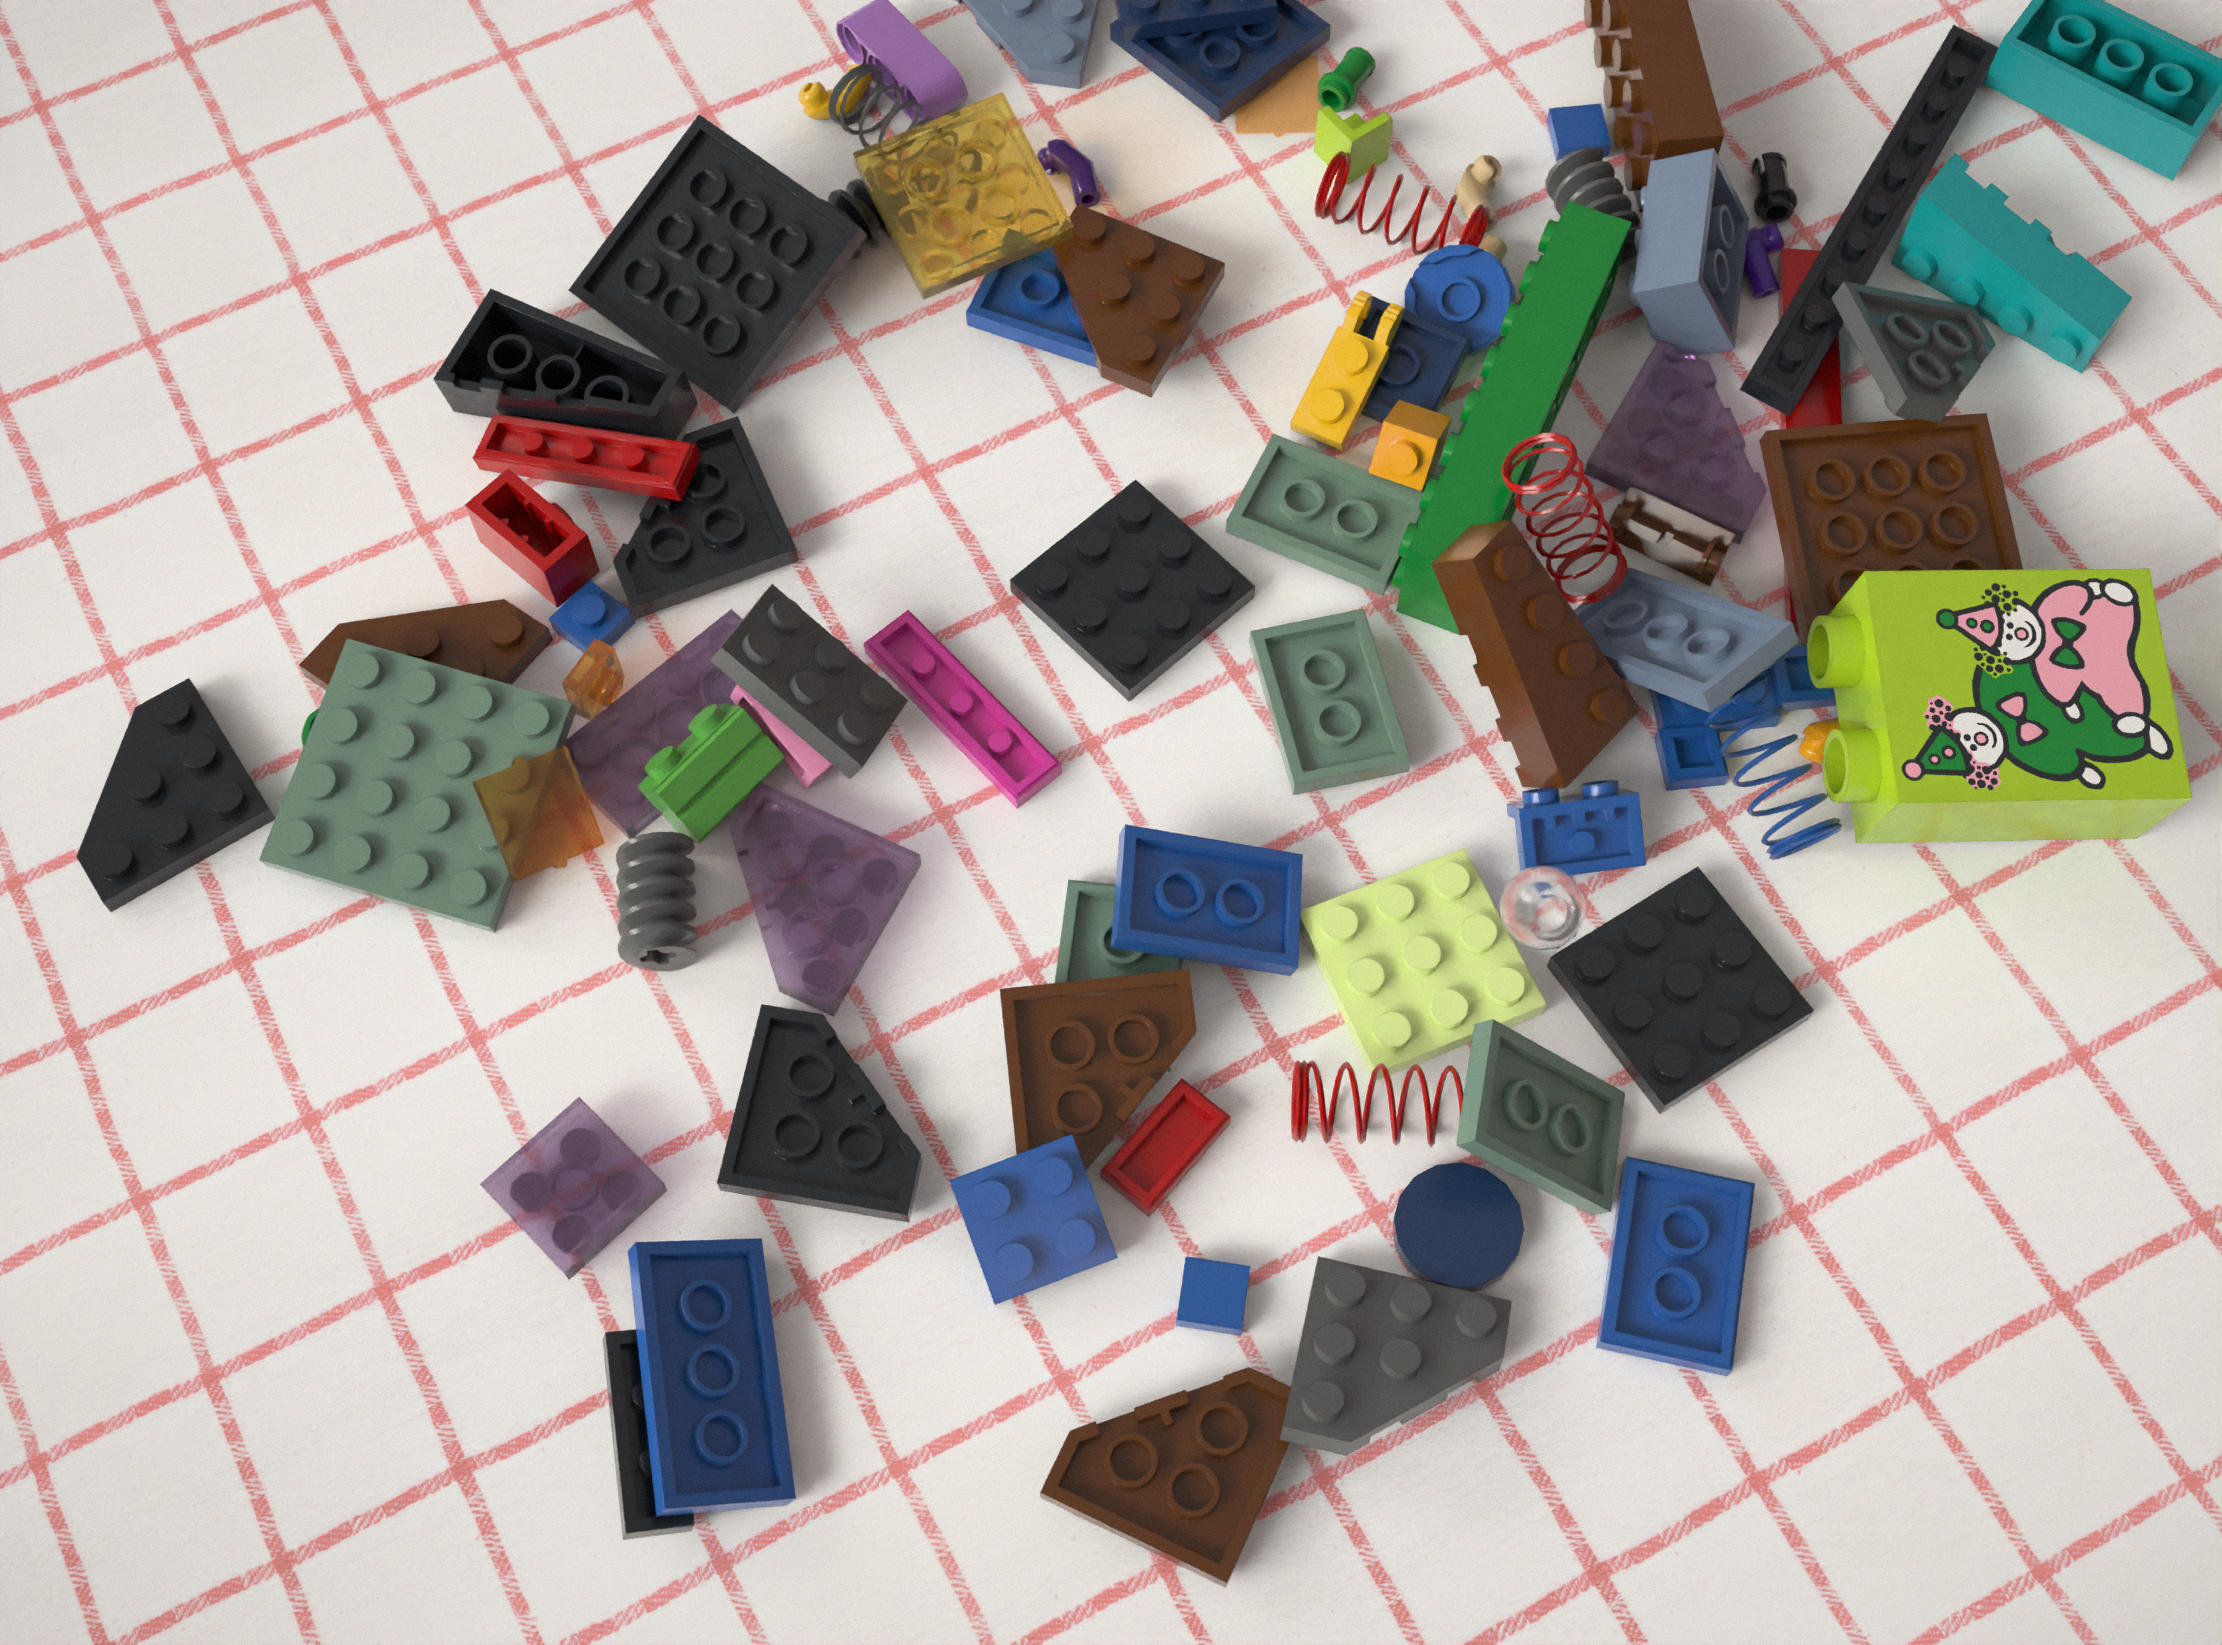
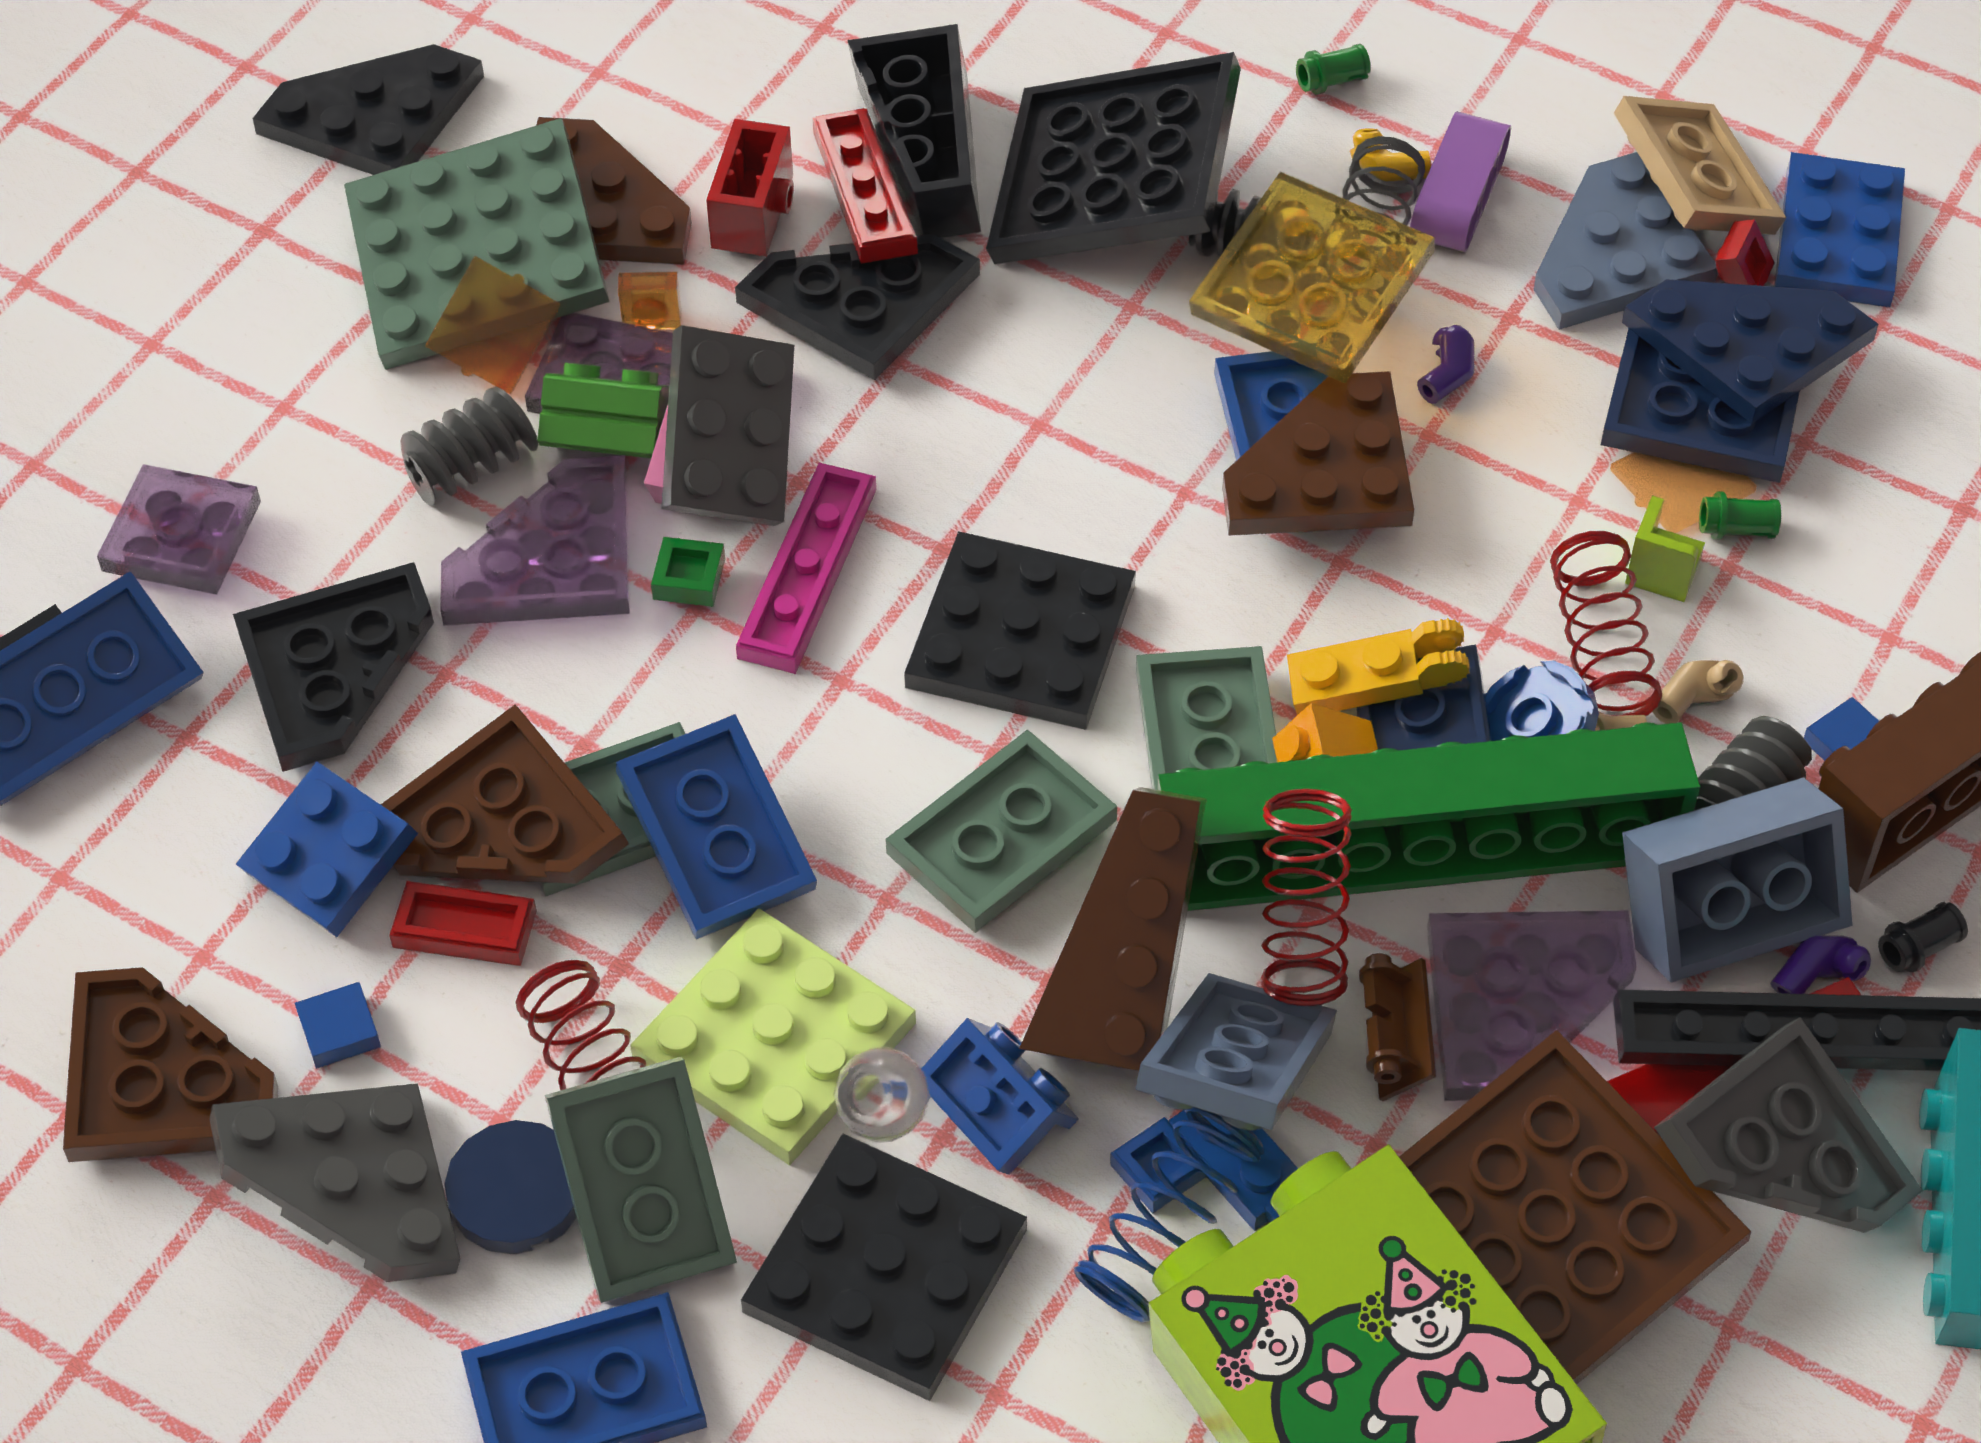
camera: 60 degrees right, 10 degrees down
blue plate [549,580,635,662] -> none
none -> green plate [651,537,725,607]
none -> green pin [1296,44,1371,95]

